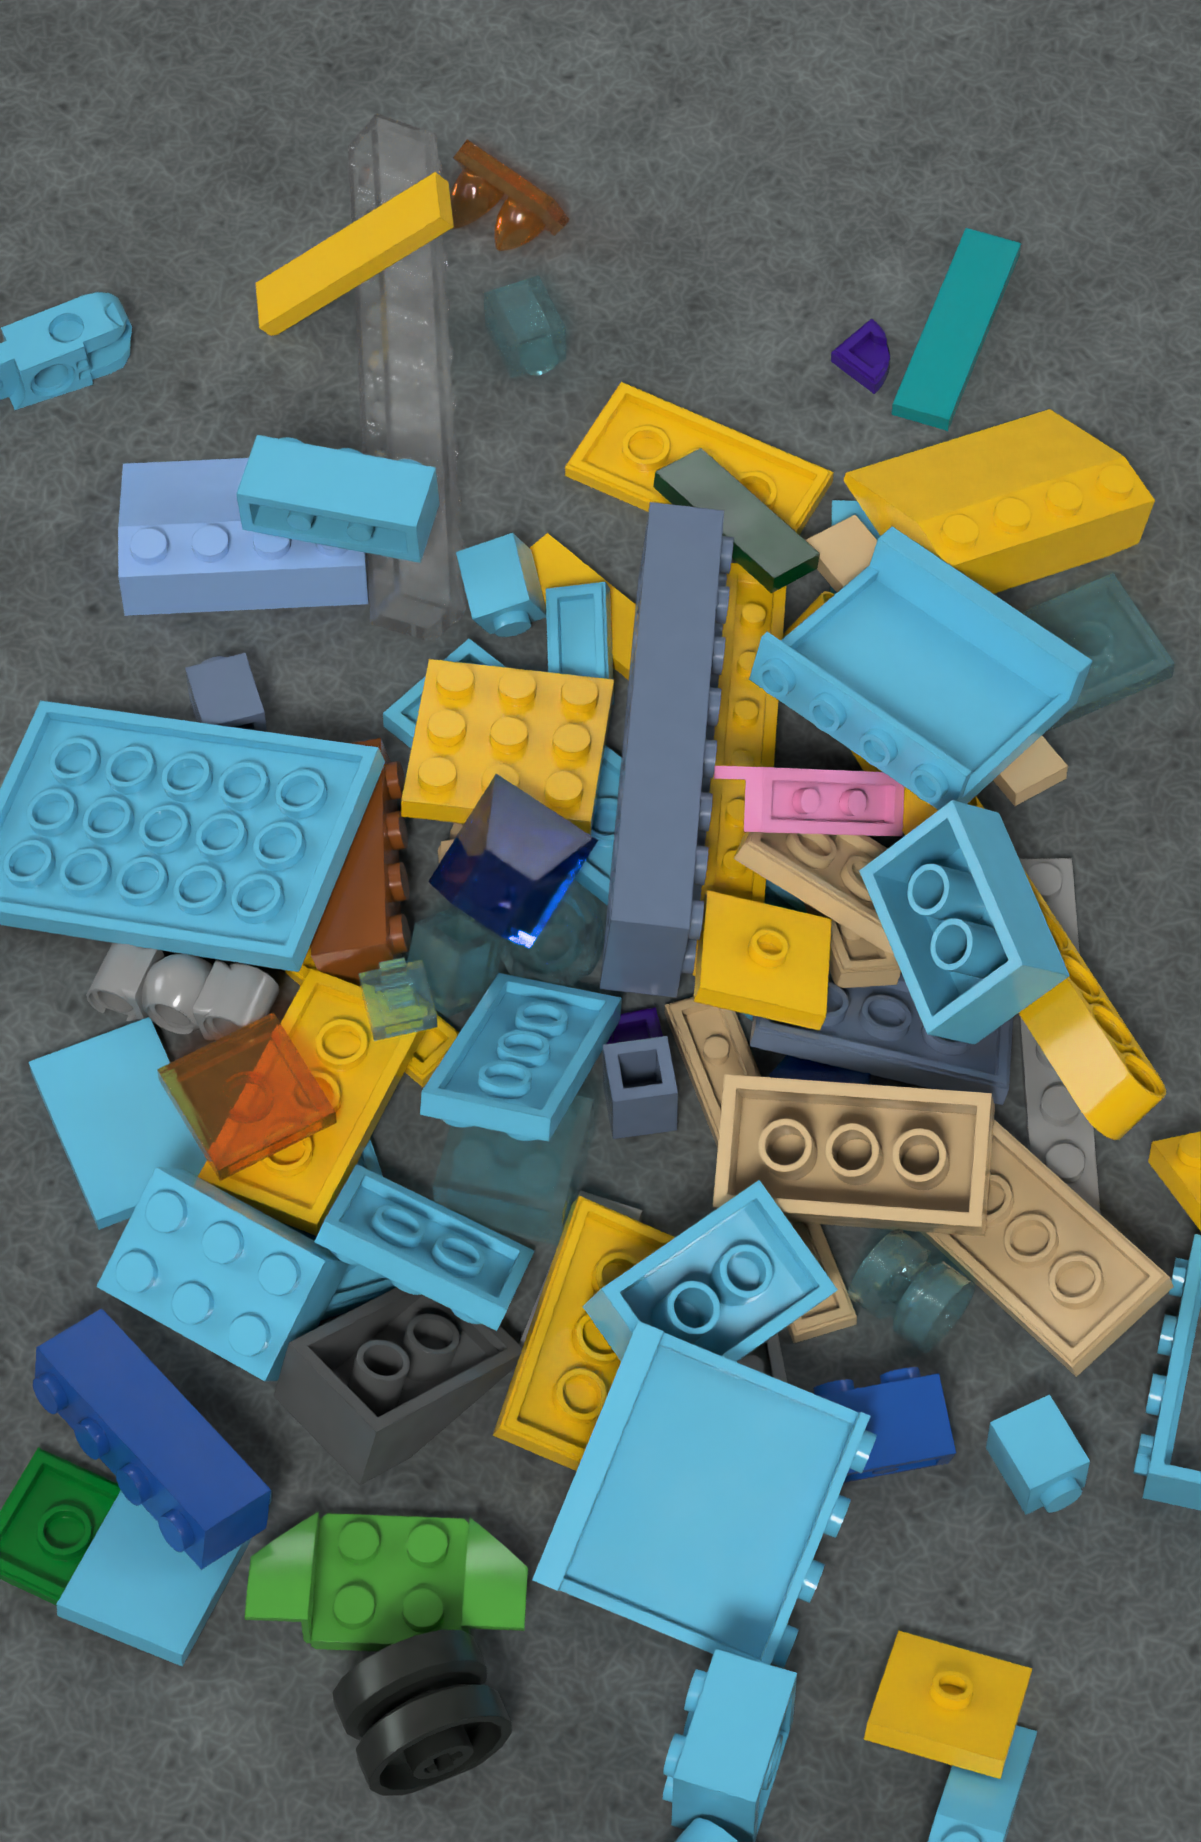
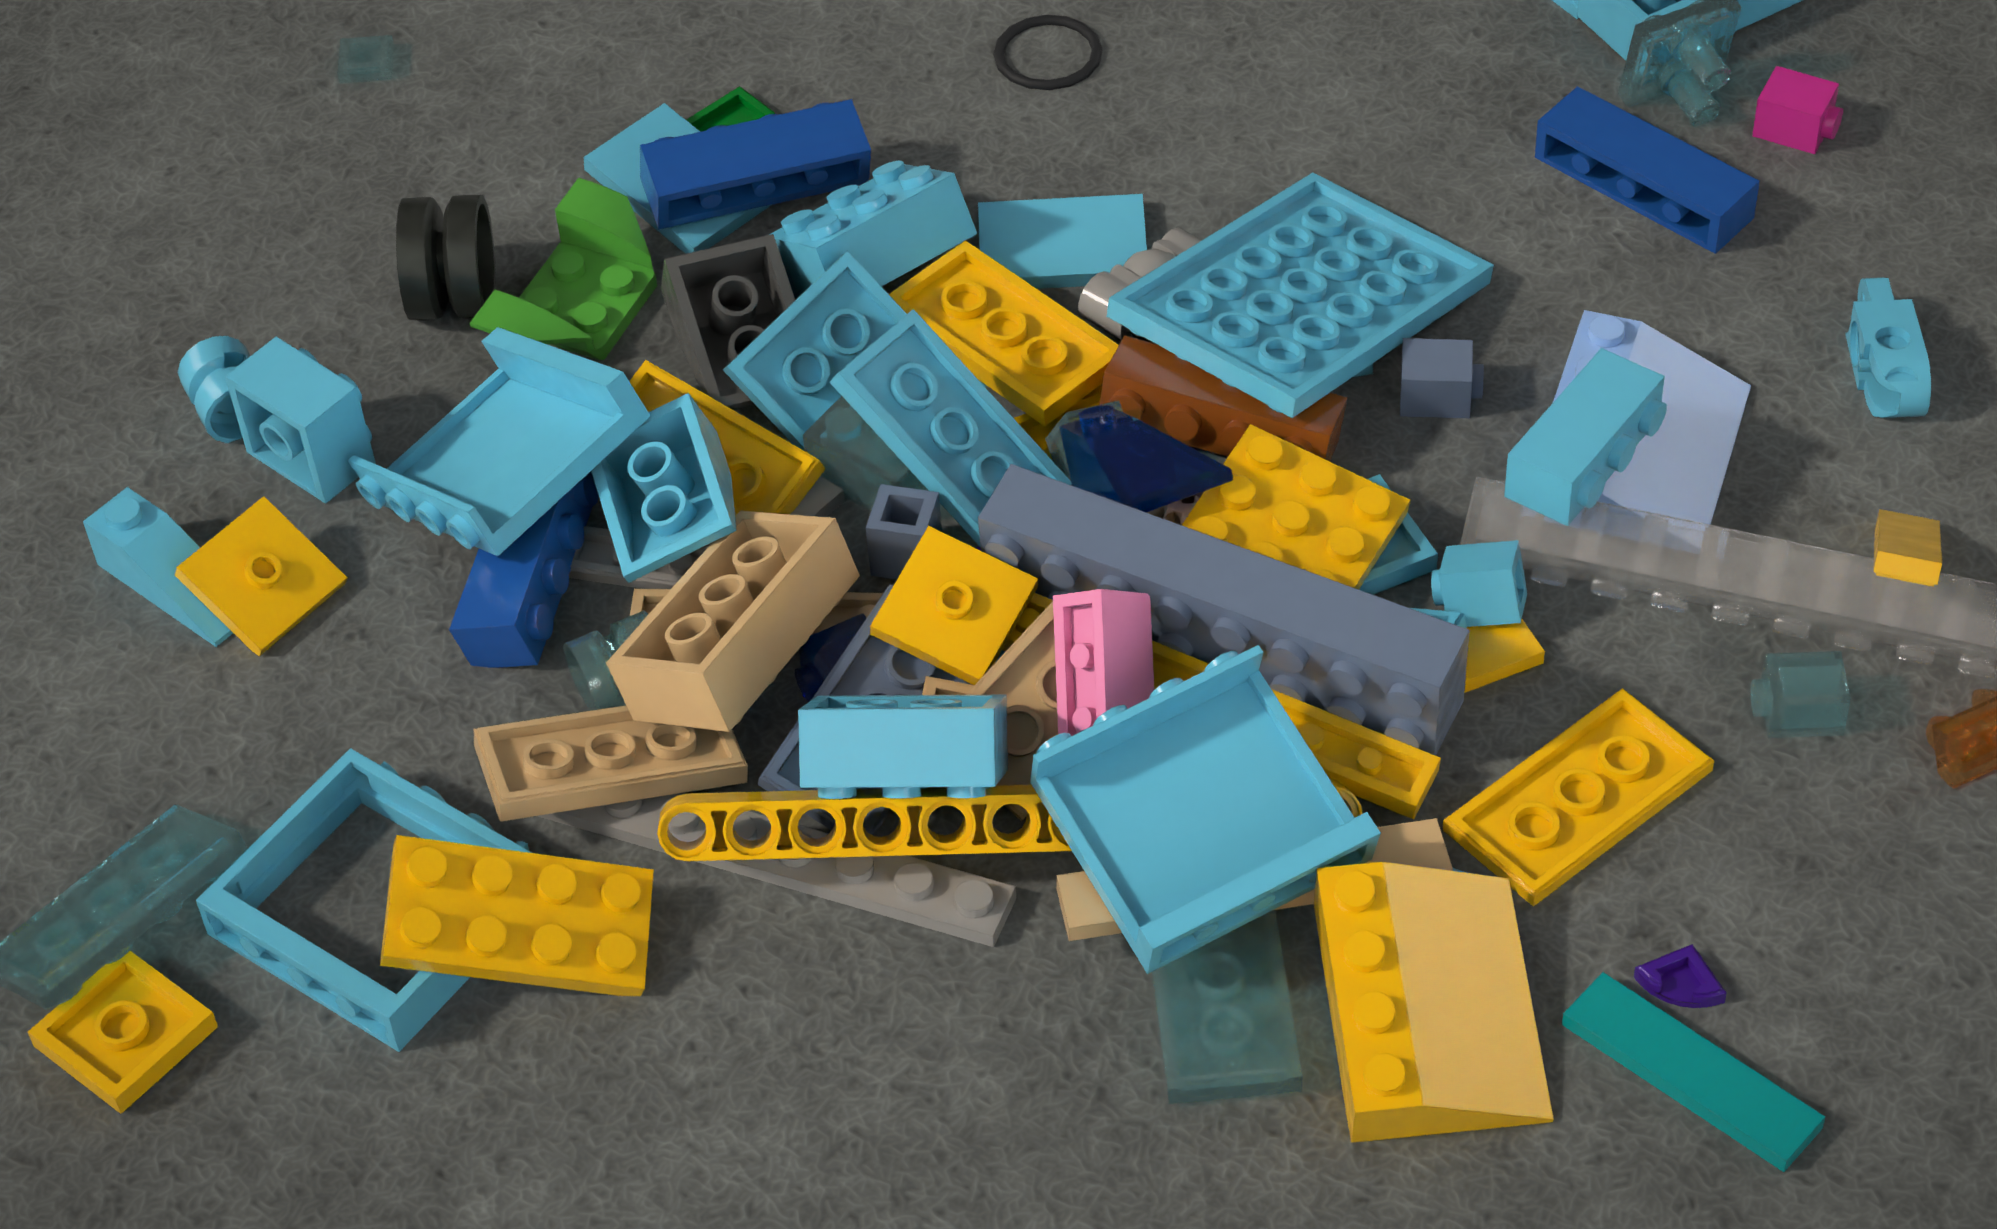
camera: 115 degrees right, 10 degrees down
clear orange tile [157,1012,337,1181] -> none
clear light blue tile [359,957,438,1041] -> none
tile [653,448,820,593] -> none
medium azure brick [986,1394,1090,1515] -> none

